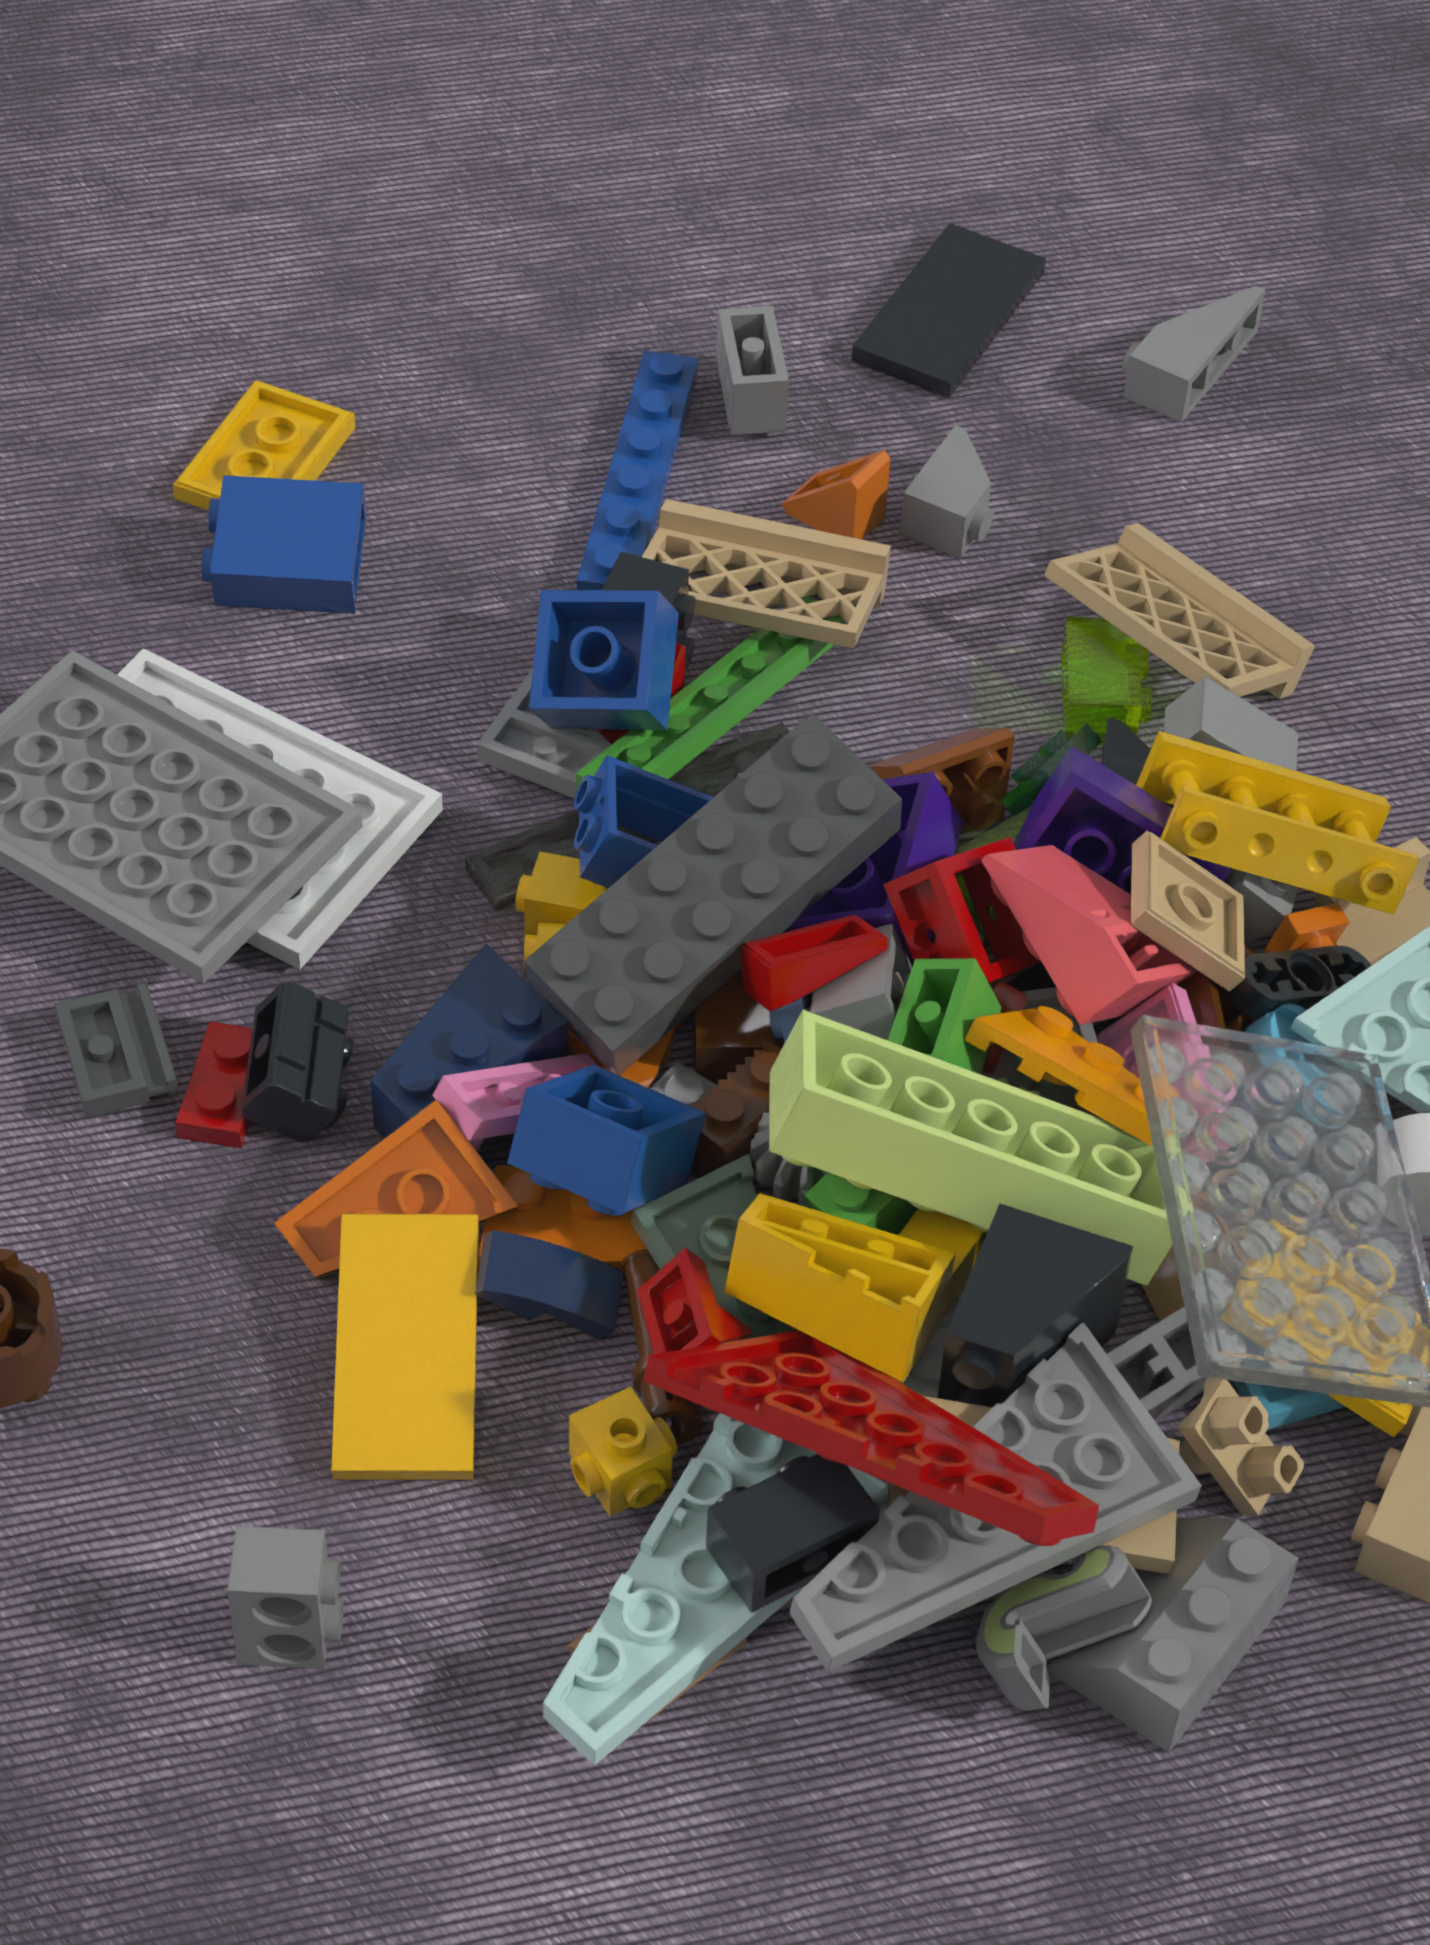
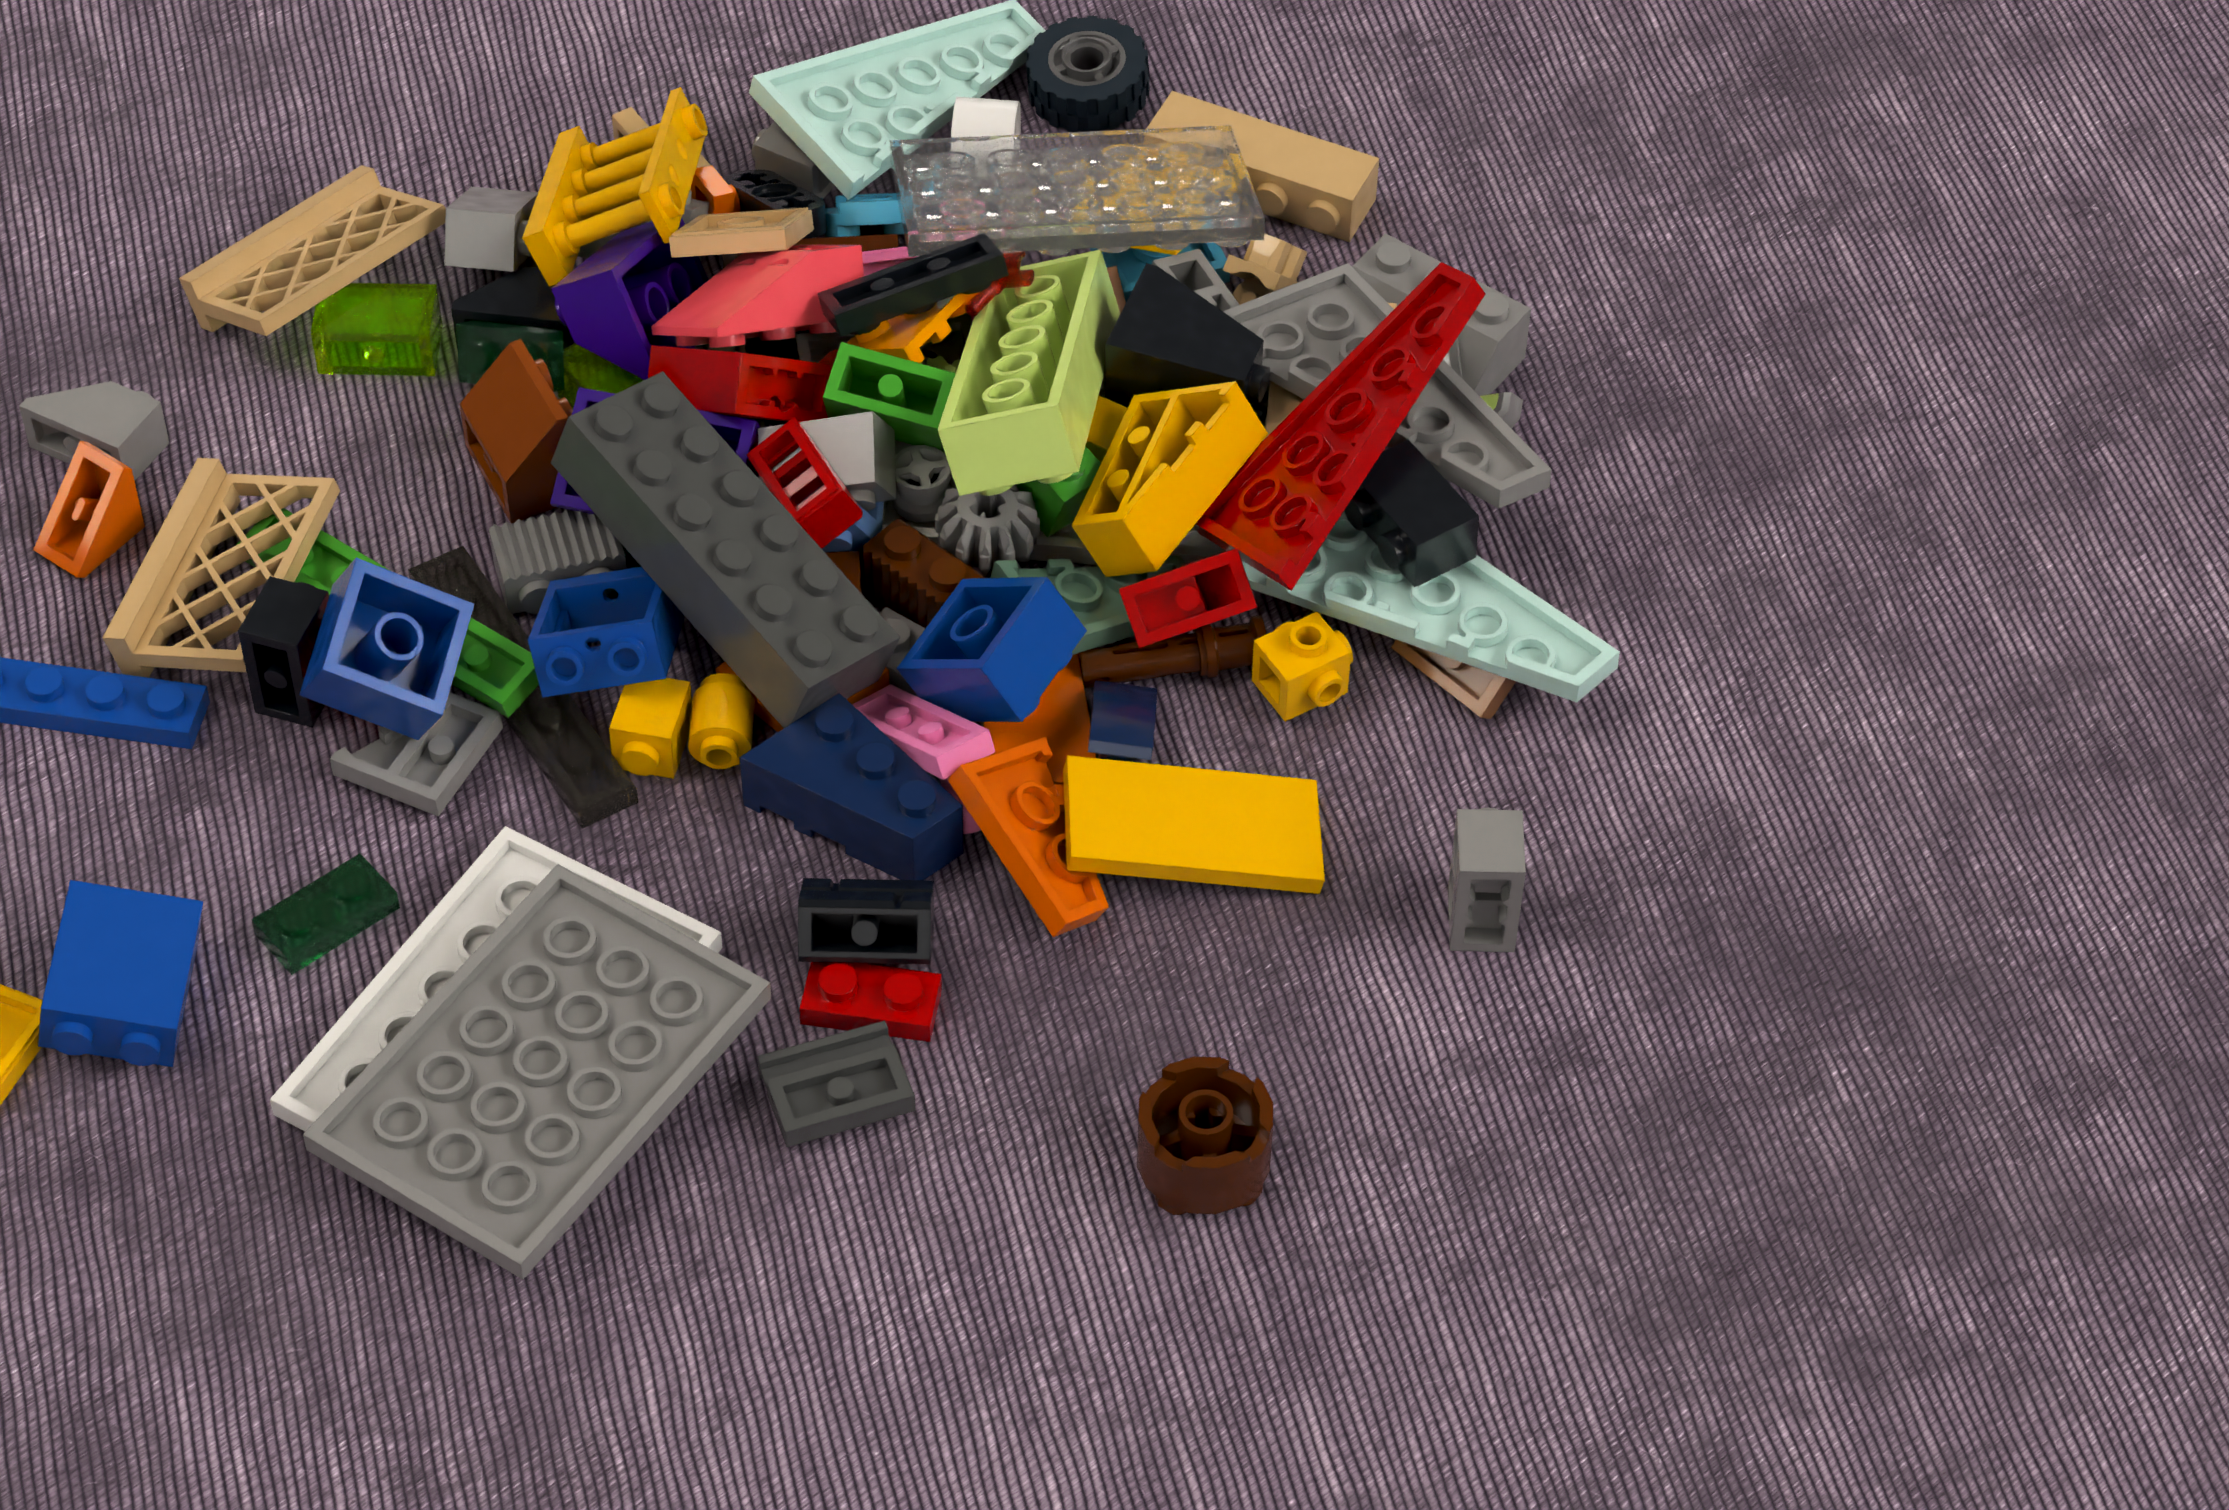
camera: 90 degrees left, 0 degrees up
none -> clear green plate [251,853,400,975]
none -> black plate [817,233,1009,337]
none -> clear red hand [965,251,1034,317]

